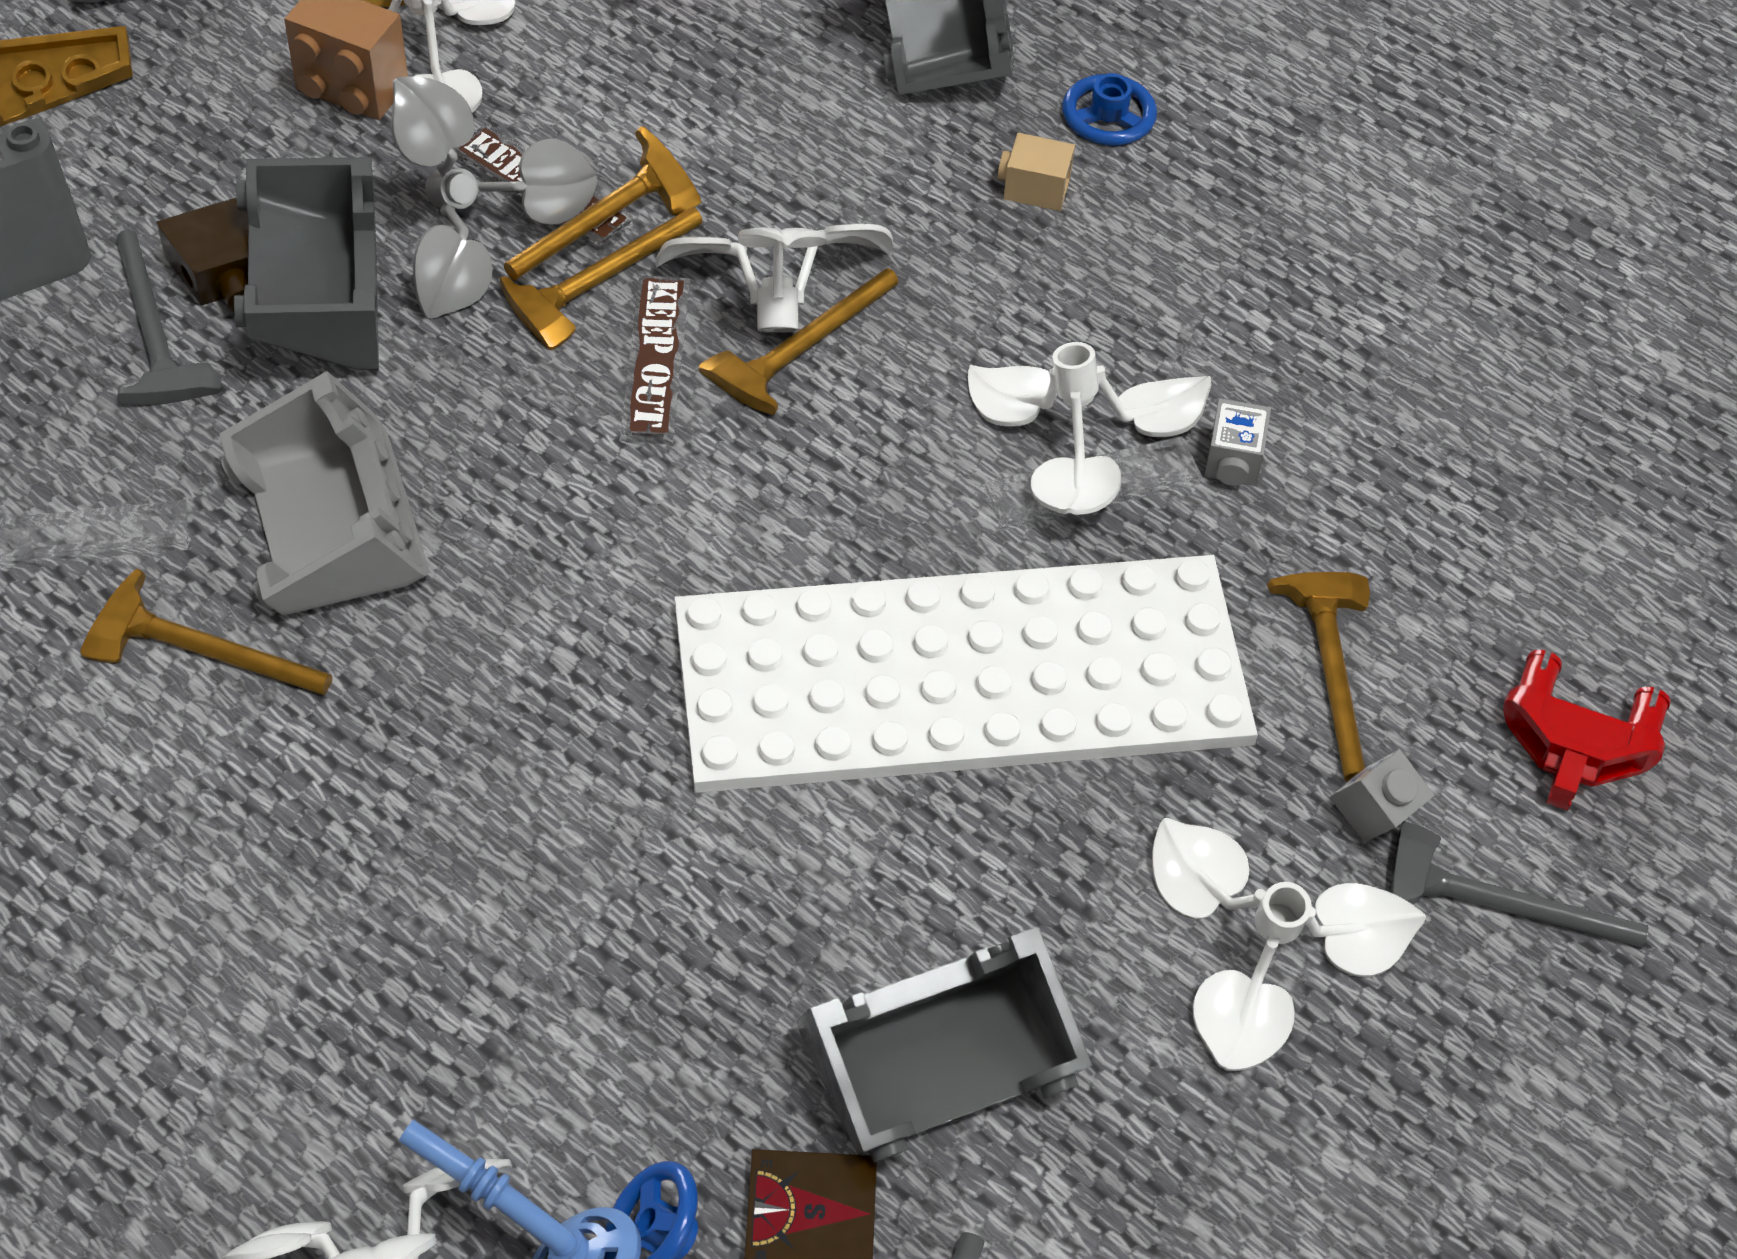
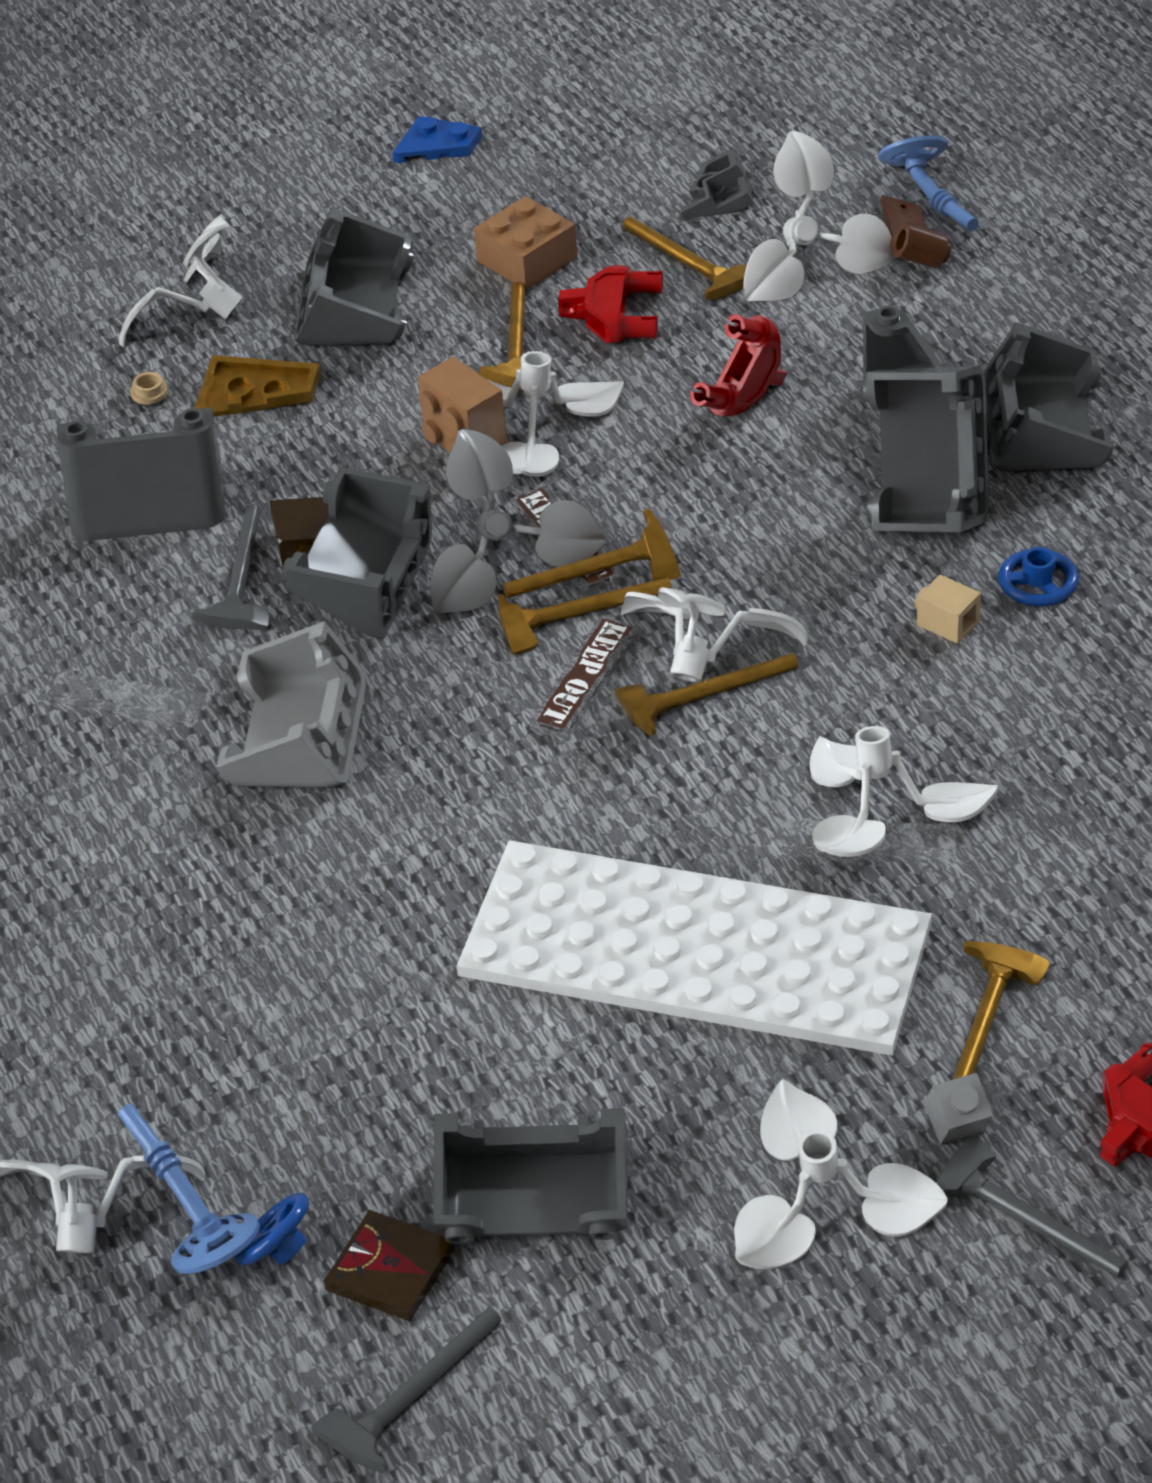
camera: 30 degrees right, 10 degrees down
pearl gold piece [80,568,333,695] -> none
light grey brick [1204,398,1271,486] -> none

